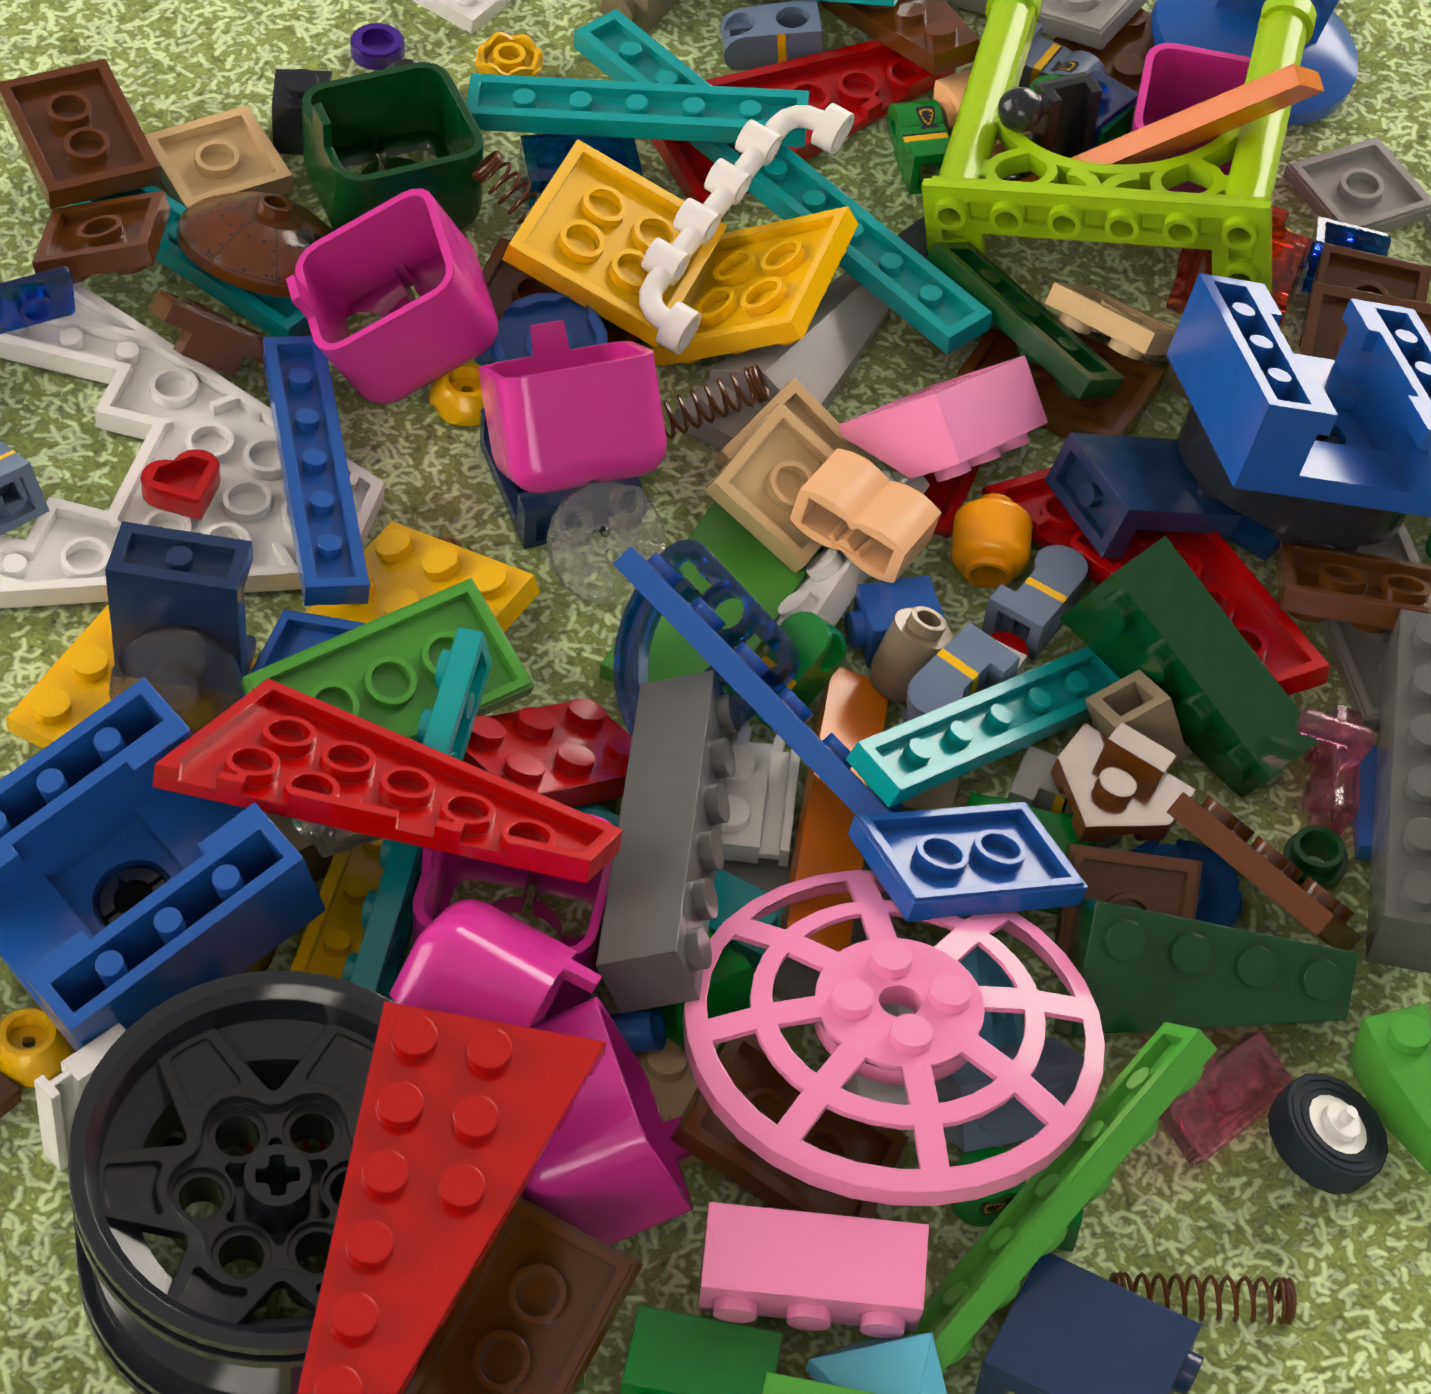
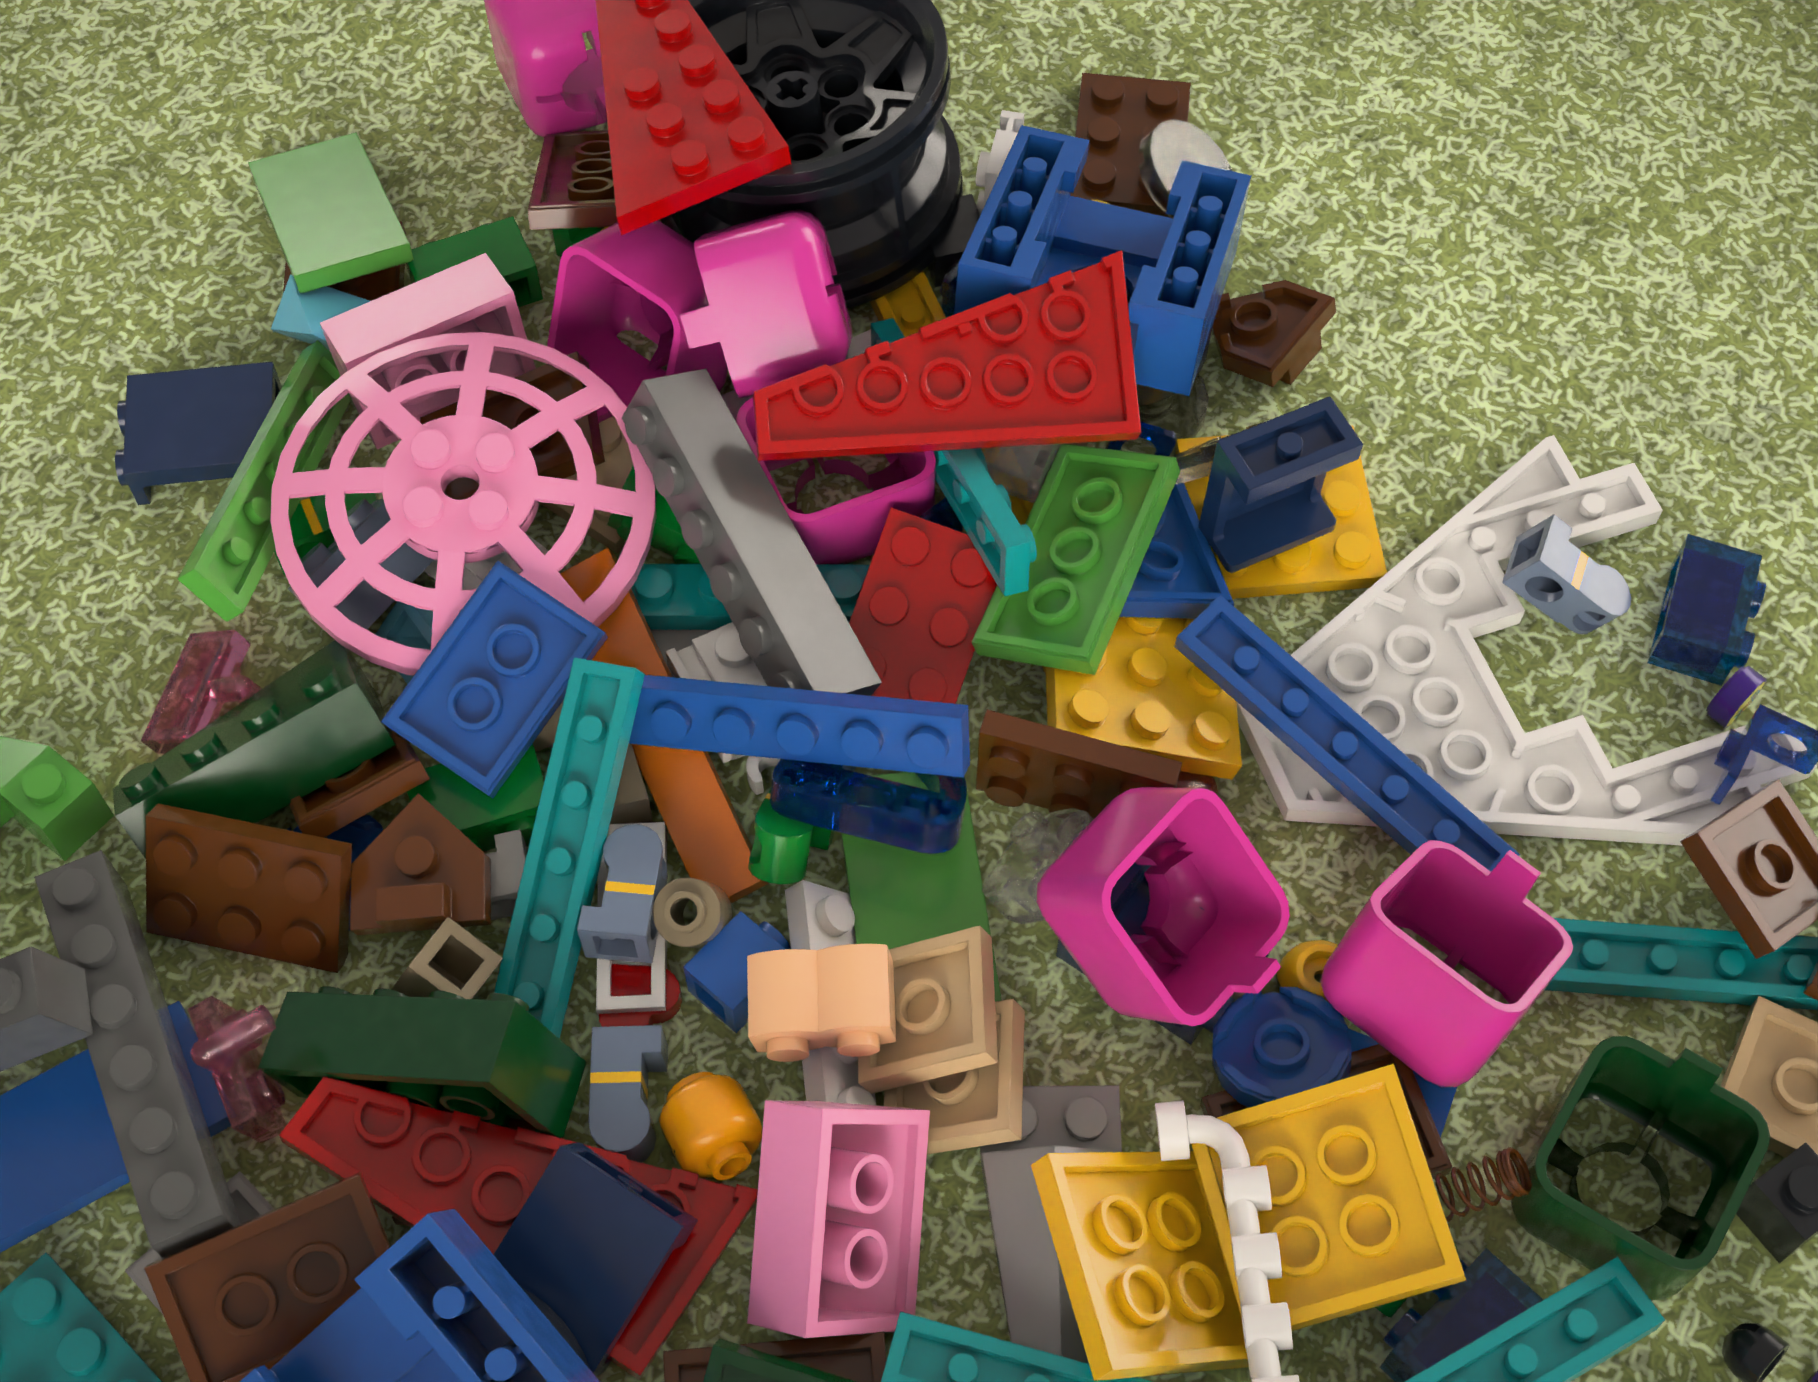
camera: 150 degrees right, 10 degrees up
red tile [140,449,221,520] -> none
reddish brown plate [148,290,266,377] -> none
reddish brown dish [176,191,334,298] -> none
reddish brown piece [663,363,770,439] -> none
reddish brown piece [1109,1271,1297,1325] -> none
black wheel [1268,1073,1388,1194] -> none
dark green plate [1282,825,1349,888] -> none
none -> reddish brown plate [976,709,1182,824]

